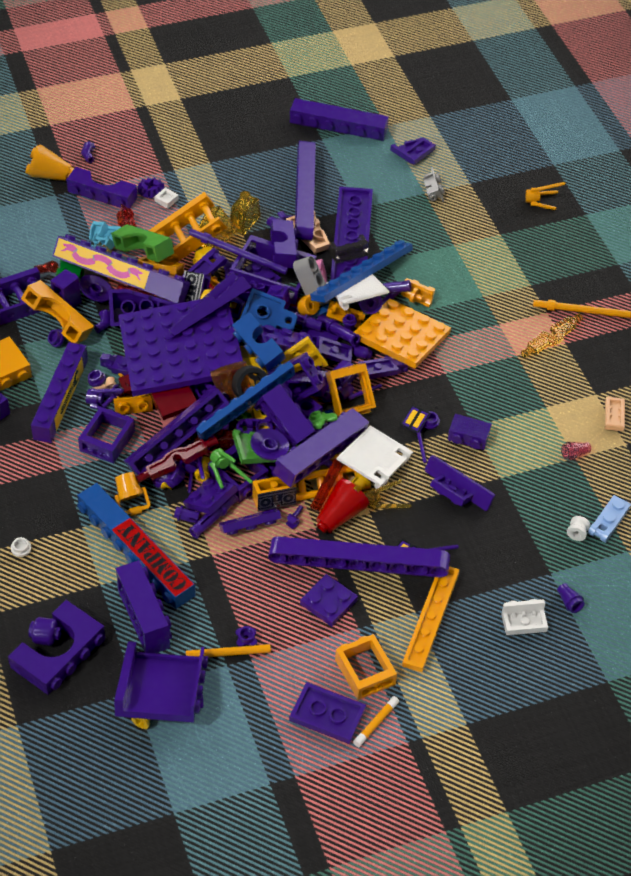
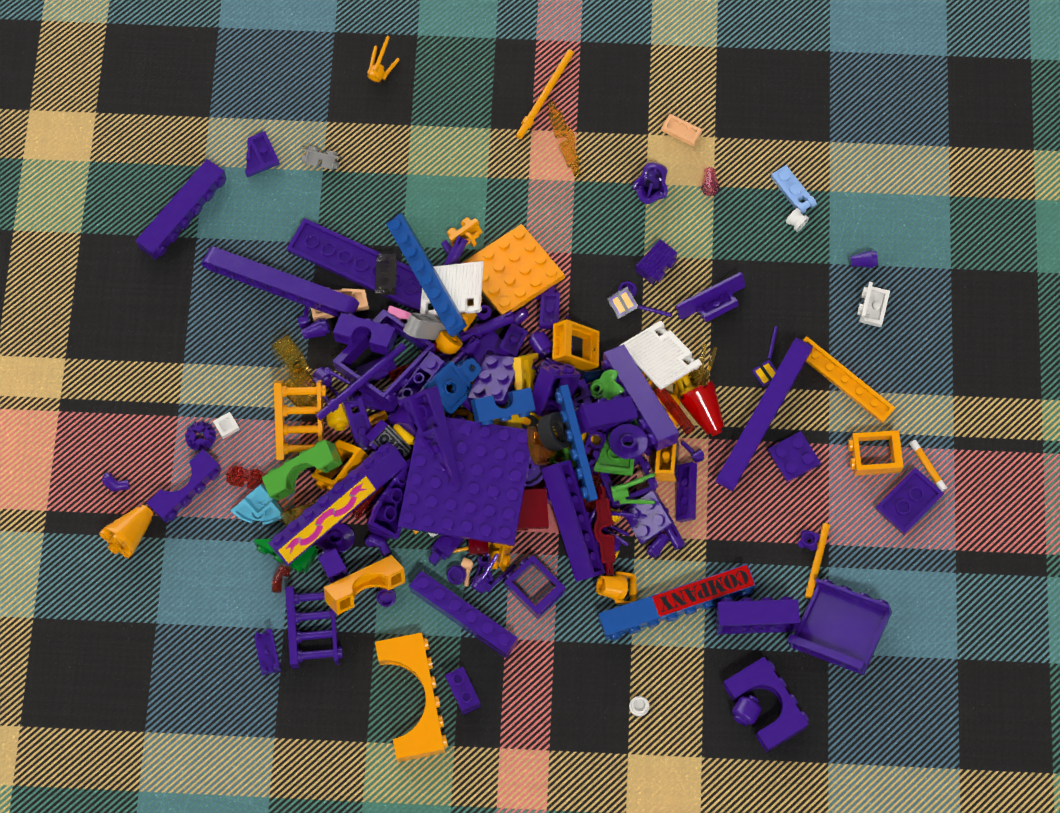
camera: 65 degrees left, 20 degrees up
none -> dark purple plant [312,367,352,403]
none -> dark purple head [632,162,668,204]

